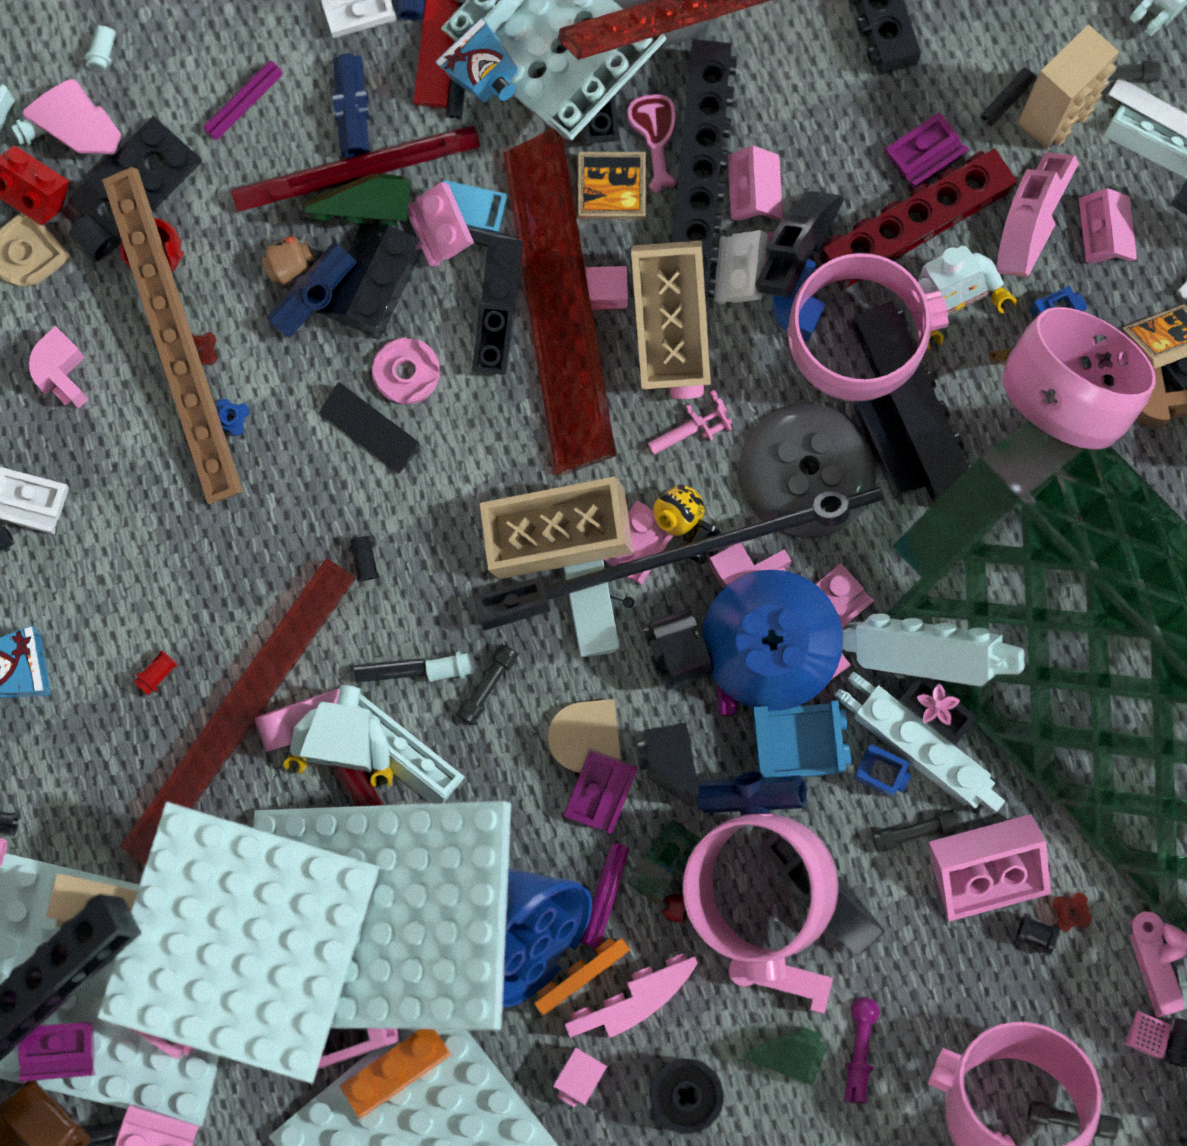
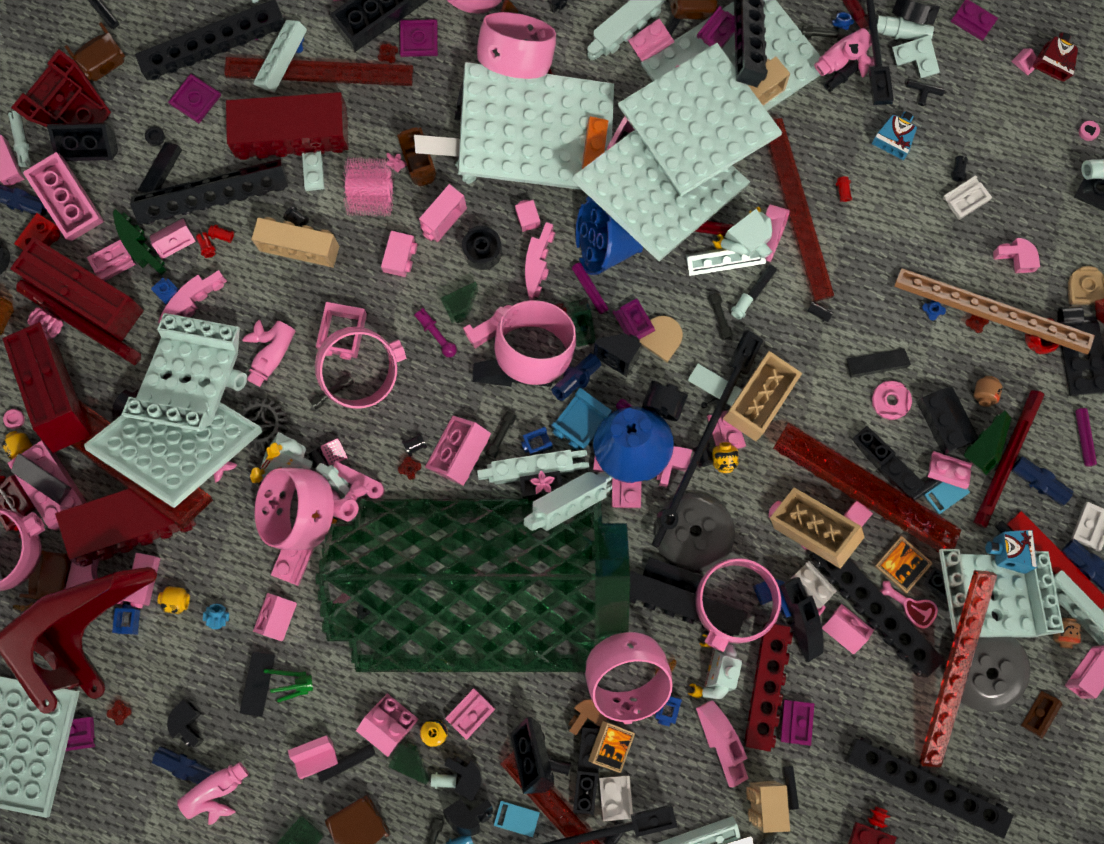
camera: 135 degrees right, 0 degrees up
dark blue piece [266,241,357,338] -> none
orange plate [534,937,630,1016] -> none
bright pink piece [647,390,732,455] -> none
bright pink panel [1079,188,1137,264] -> none

